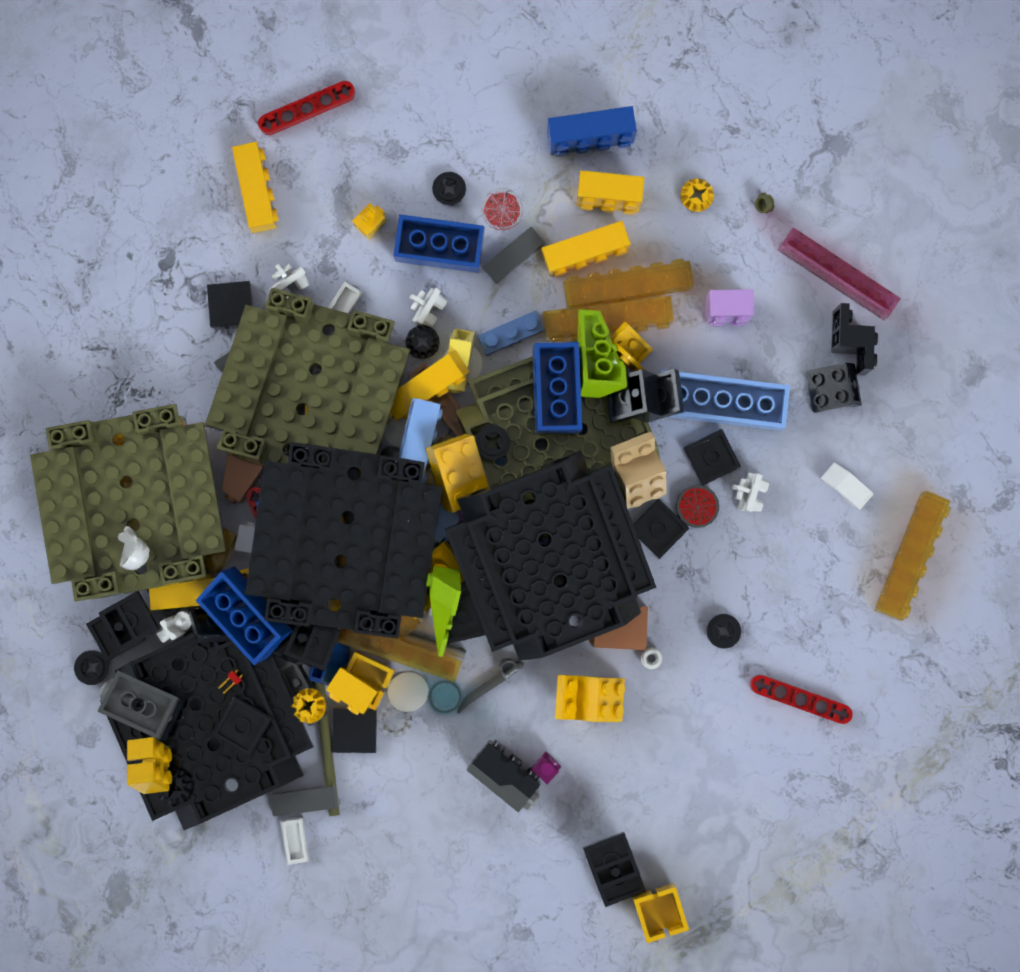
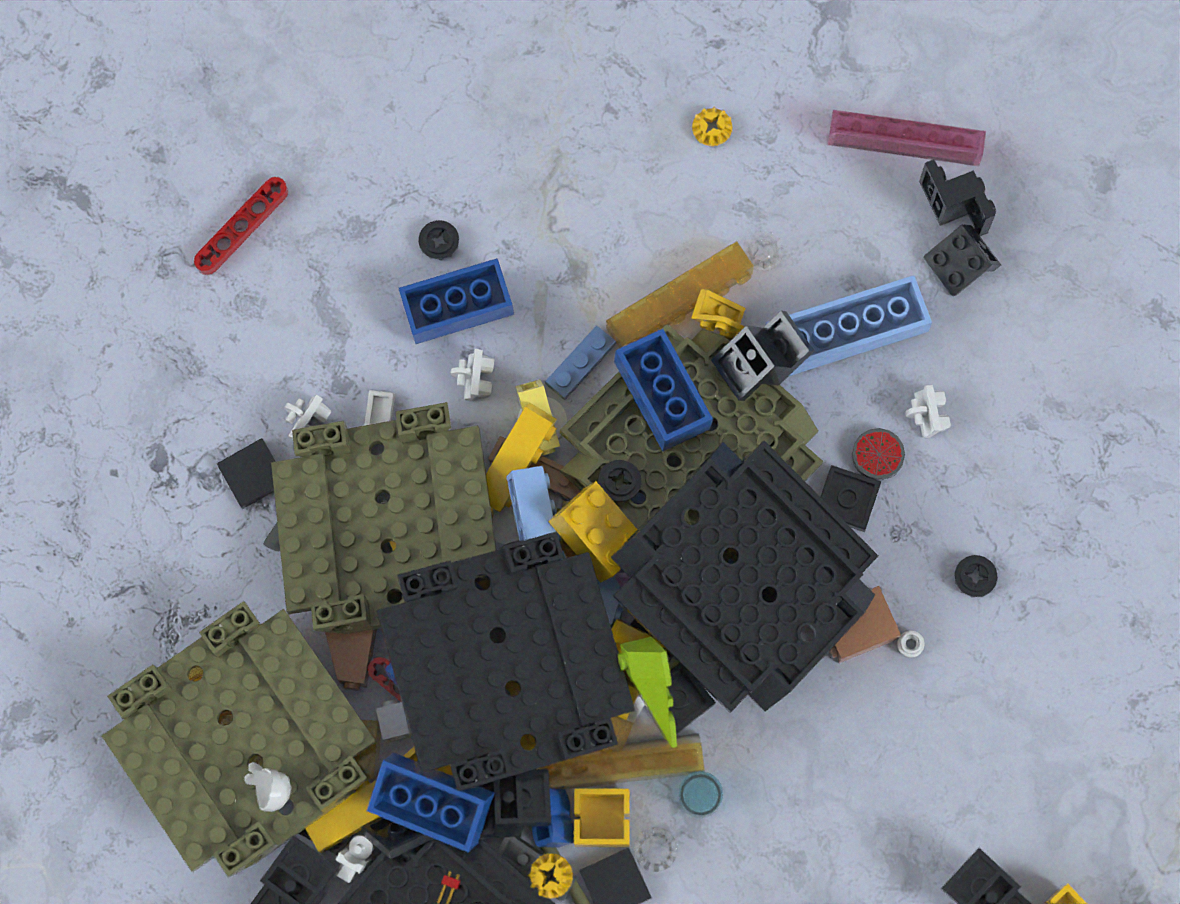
camera: 20 degrees left, 10 degrees down
yellow brick [232,141,279,233] -> none
yellow brick [326,667,379,715] -> none
yellow brick [352,203,386,240] -> none
white sticker [387,672,429,712] -> none
black gear [406,325,440,359] -> none
dark grey sword [457,658,524,713] -> none
black piece [467,739,541,813] -> none
clear tile [481,188,523,231] -> none
dark grey tile [483,227,545,284] -> none
magenta brick [531,752,561,784] -> none
yellow brick [541,221,631,277] -> none
blue brick [547,106,637,157] -> none
yellow bracket [555,675,625,722] -> none
clear yellow brick [562,259,694,310] -> none
yellow brick [576,170,645,215] -> none
lime wedge [578,309,627,398] -> none
tan bracket [611,432,667,509] -> none
black tile [683,429,741,486] -> none
lavender brick [705,289,754,327] -> none
red beam [750,675,853,724] -> none
olive plate [755,193,775,213] -> none
white slope [820,463,873,510] -> none
clear yellow brick [874,491,951,621] -> none

